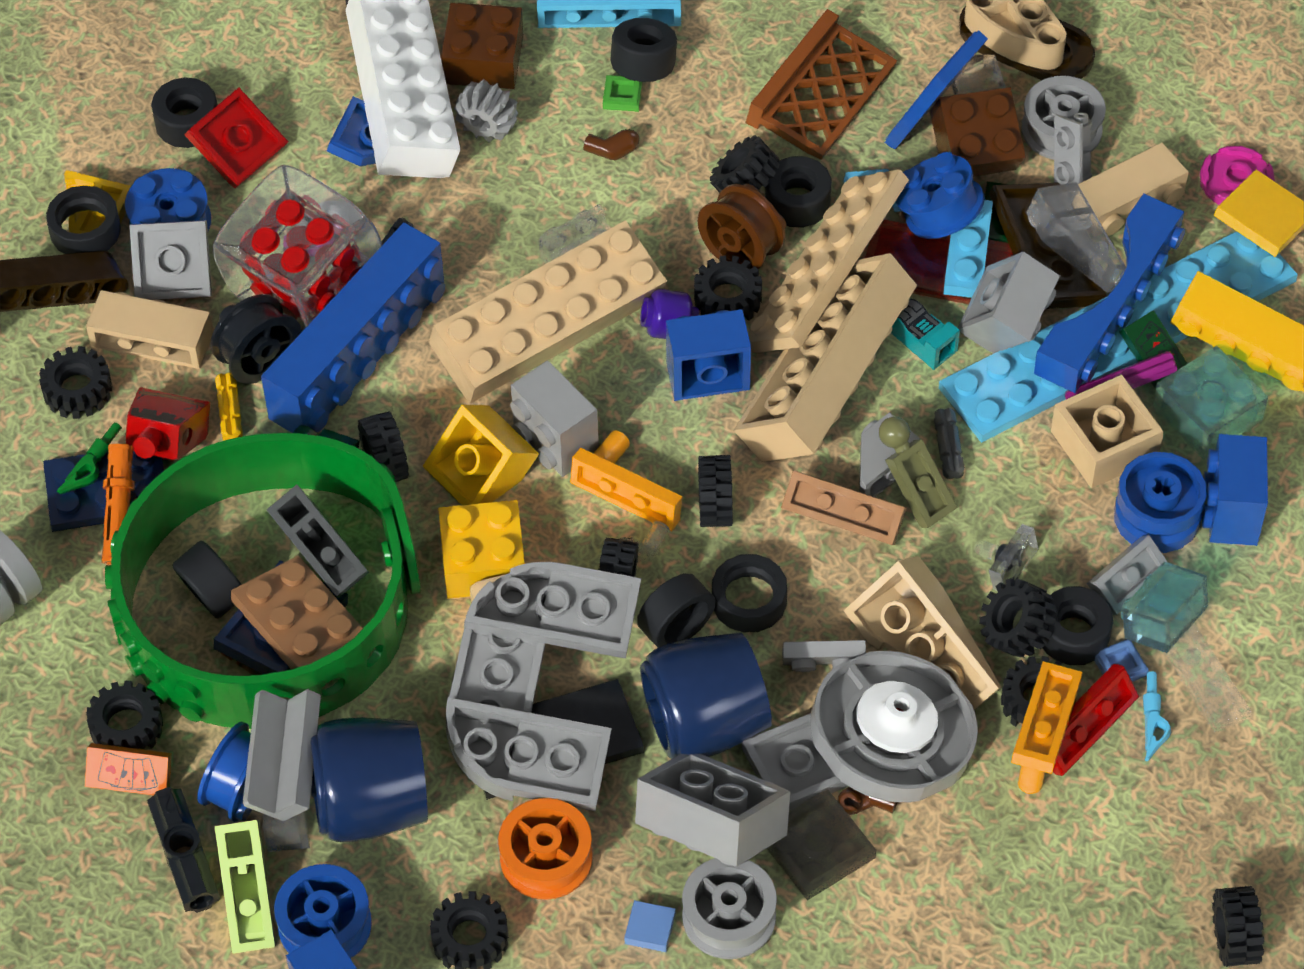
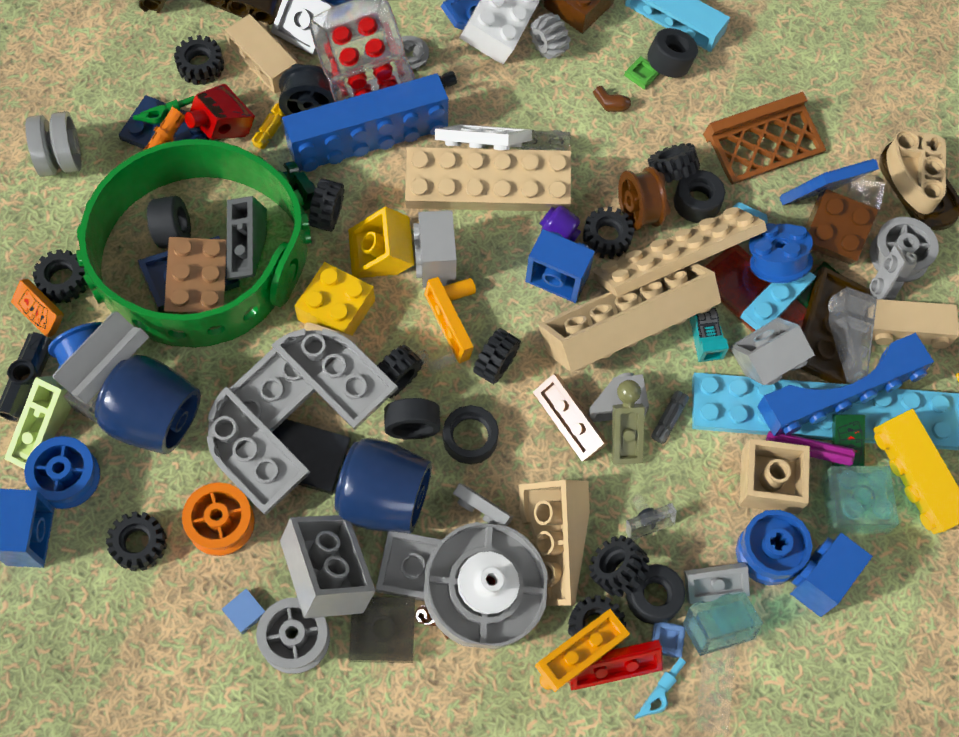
camera: 30 degrees right, 10 degrees up
none -> white plate [435,124,532,150]

